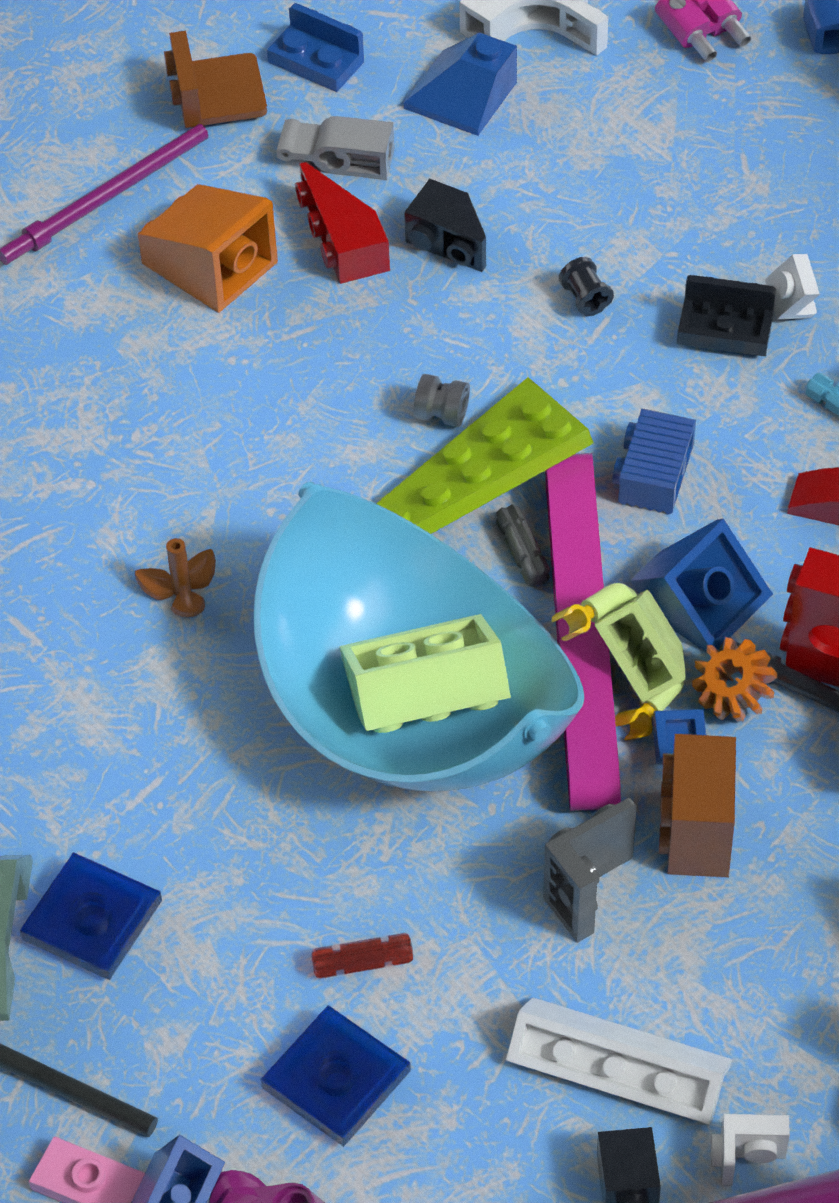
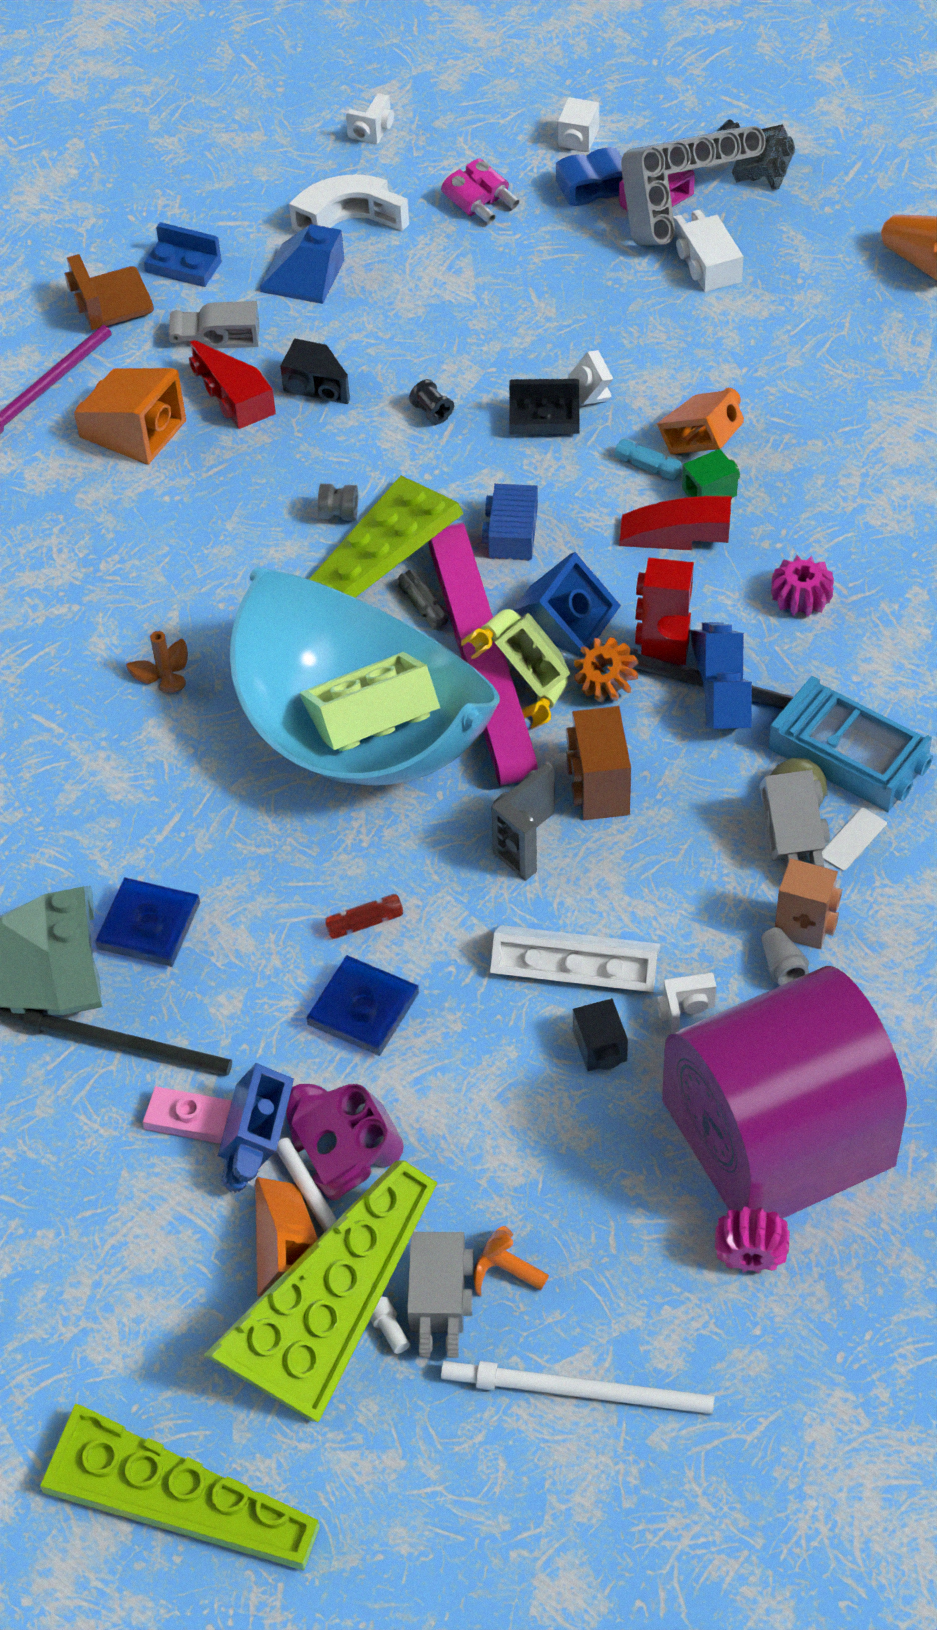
camera: 10 degrees left, 0 degrees up
blue plate [651,709,706,764] -> none

